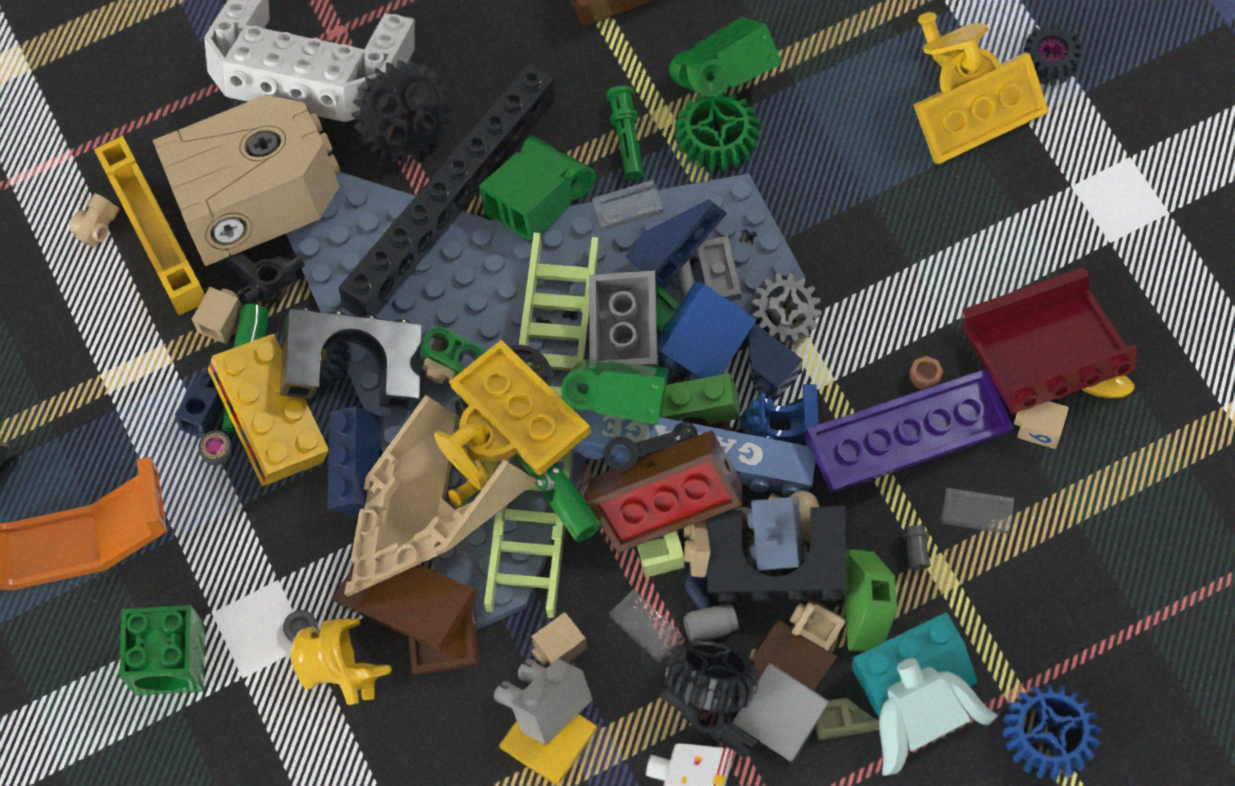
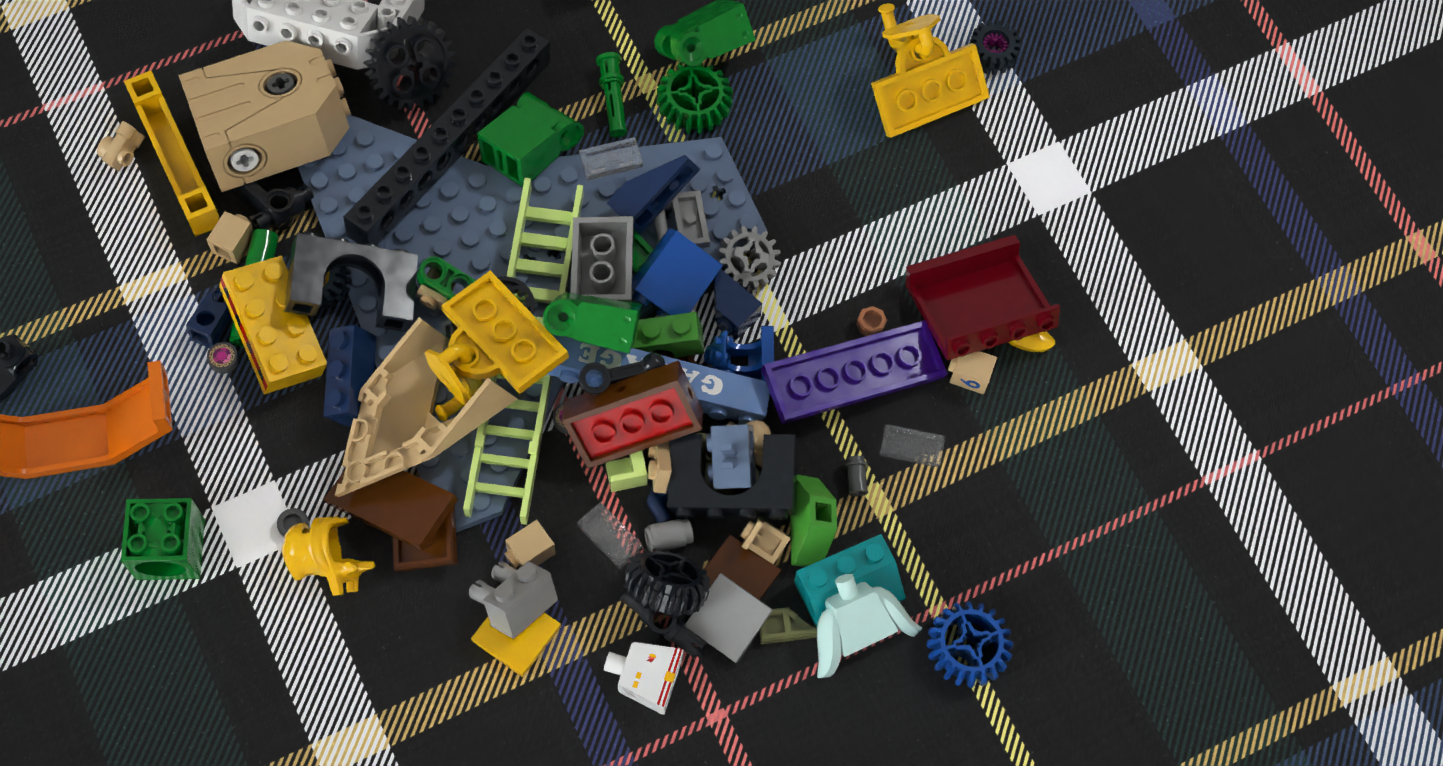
camera: 10 degrees left, 0 degrees up
green piece [515,454,601,542] -> none

